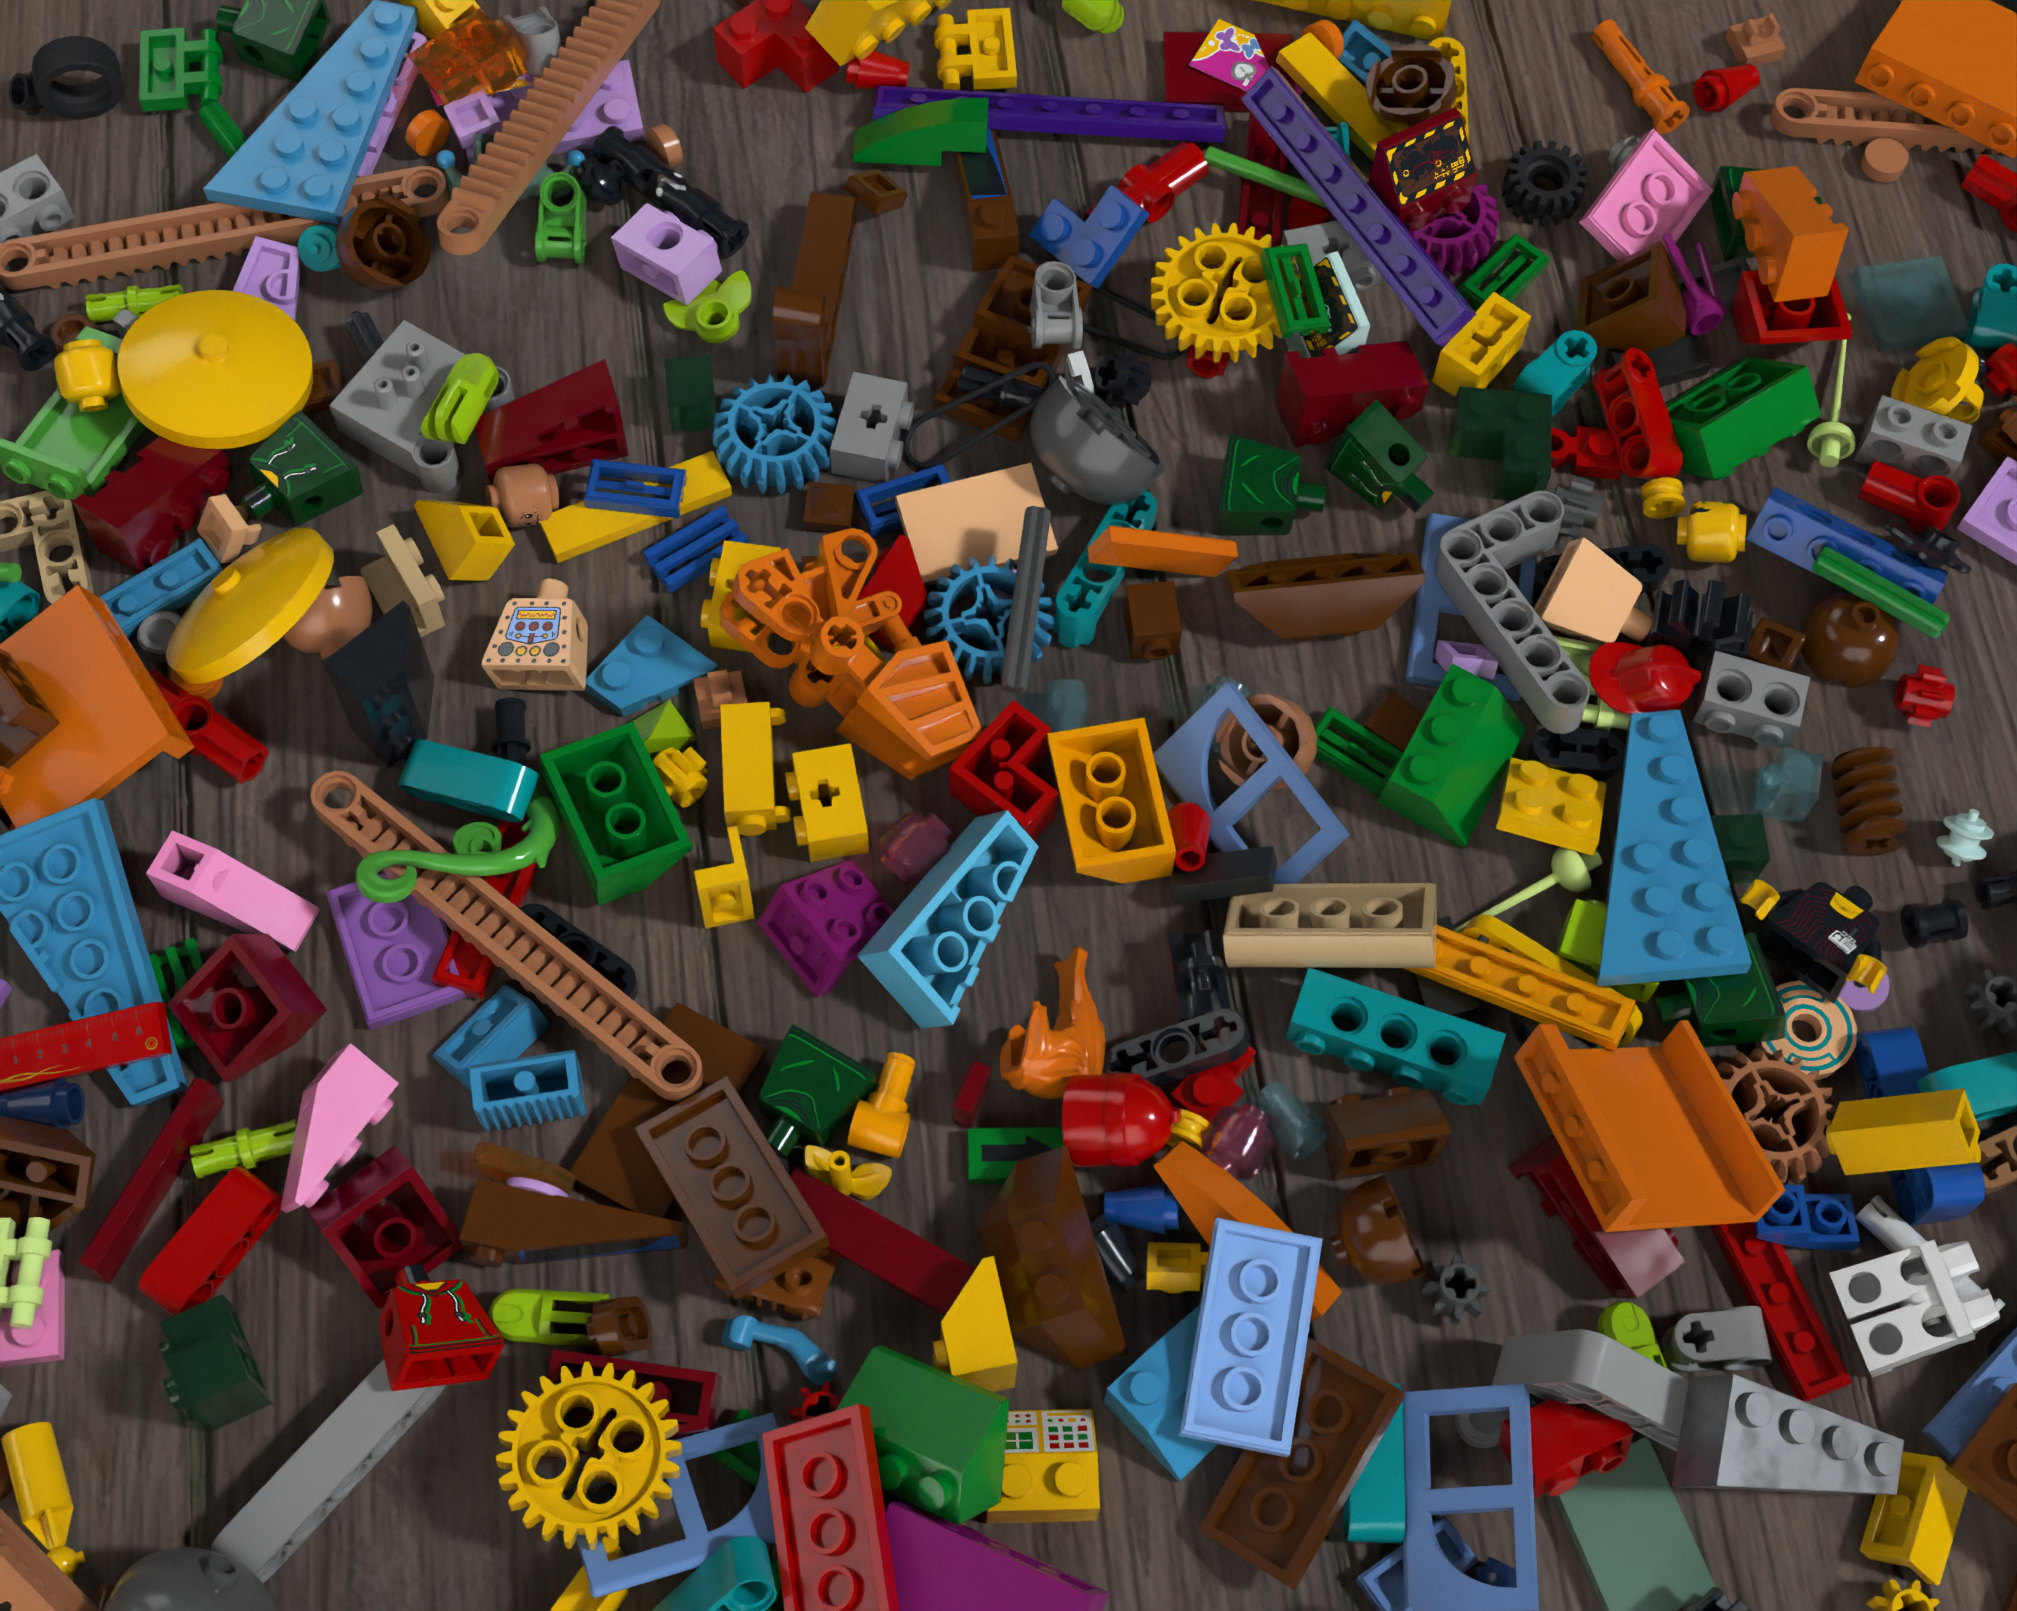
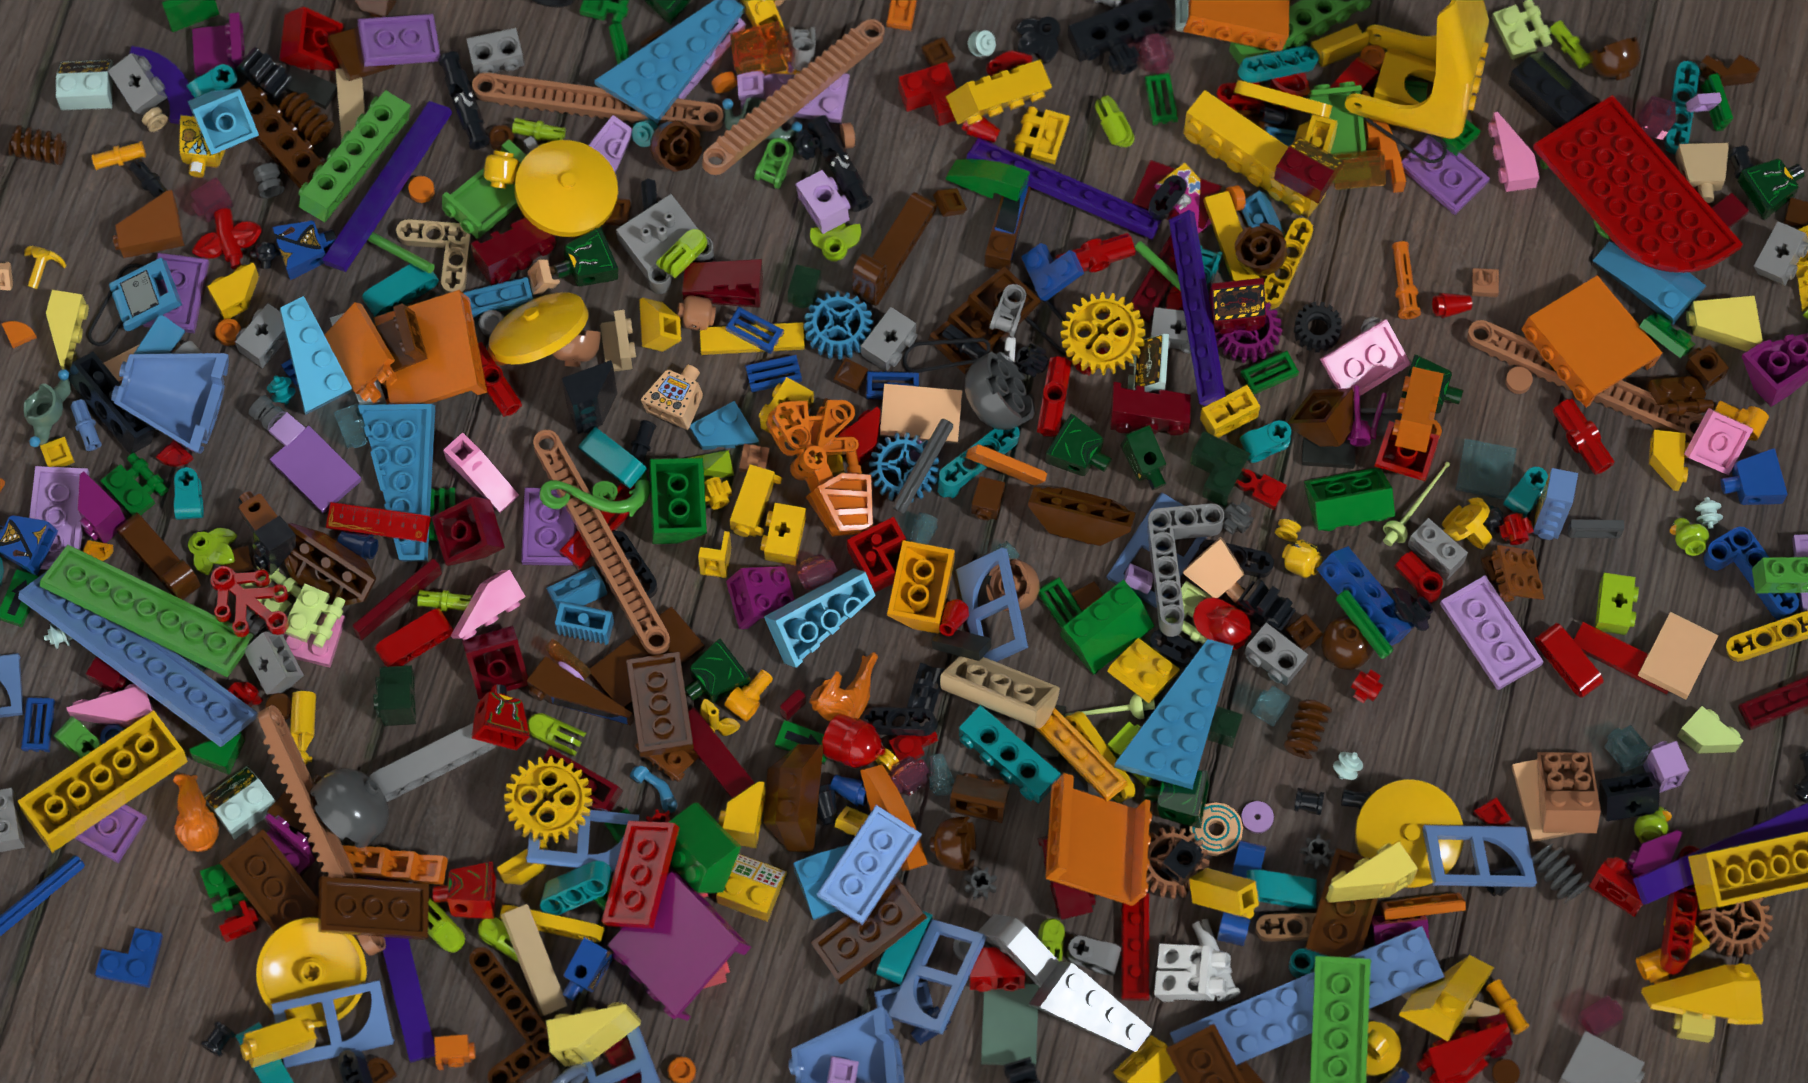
camera: 25 degrees right, 5 degrees up
reddish brown plate [586,1296,653,1357] -> none
green tile [1259,243,1331,338] -> none
red piece [1593,348,1683,480] -> none
torso [1739,879,1887,1004] -> none
blue slope [1754,1185,1860,1251] -> none
none -> red piece [1037,356,1072,437]
none -> black beam [1148,175,1187,220]
none -> black brick [1161,838,1204,886]

